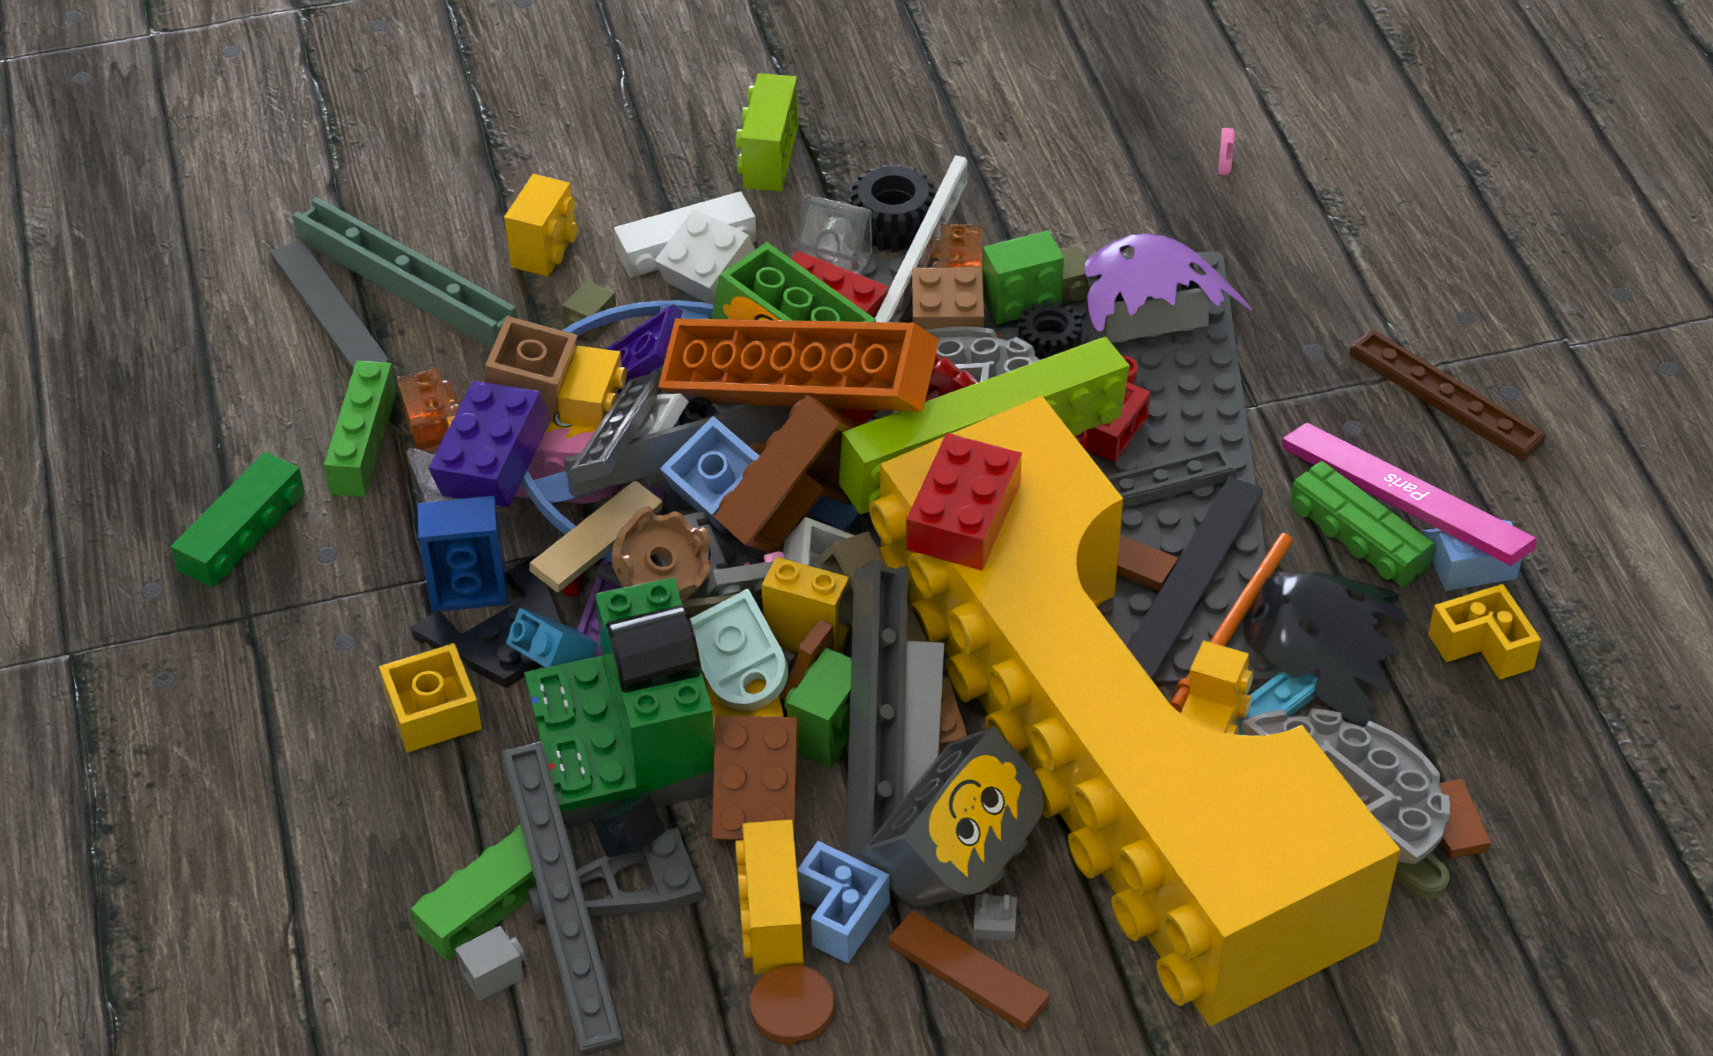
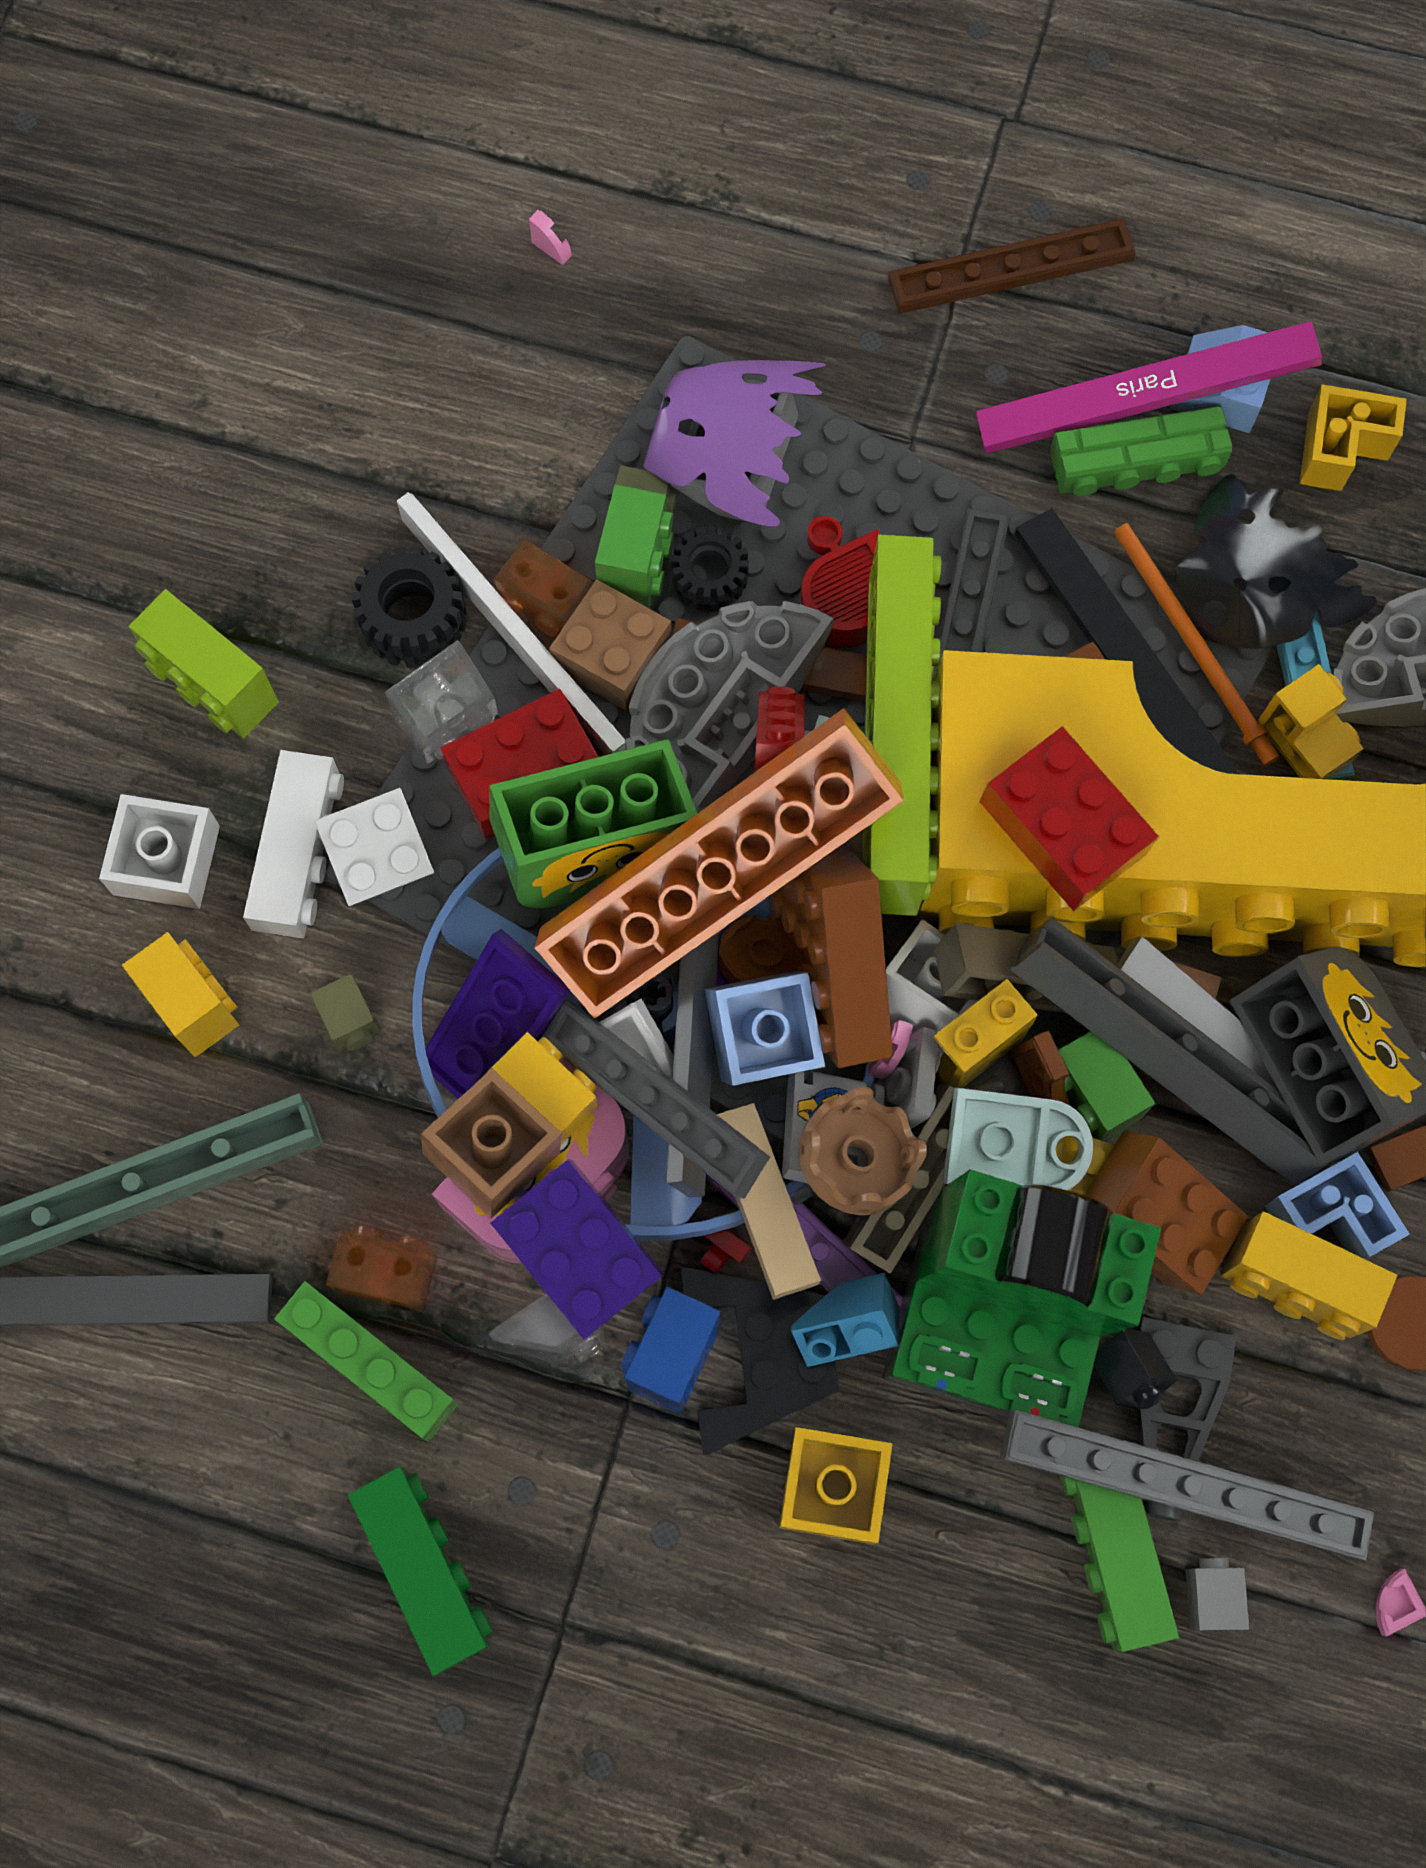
camera: 60 degrees left, 25 degrees up
none -> white brick [99,794,220,909]

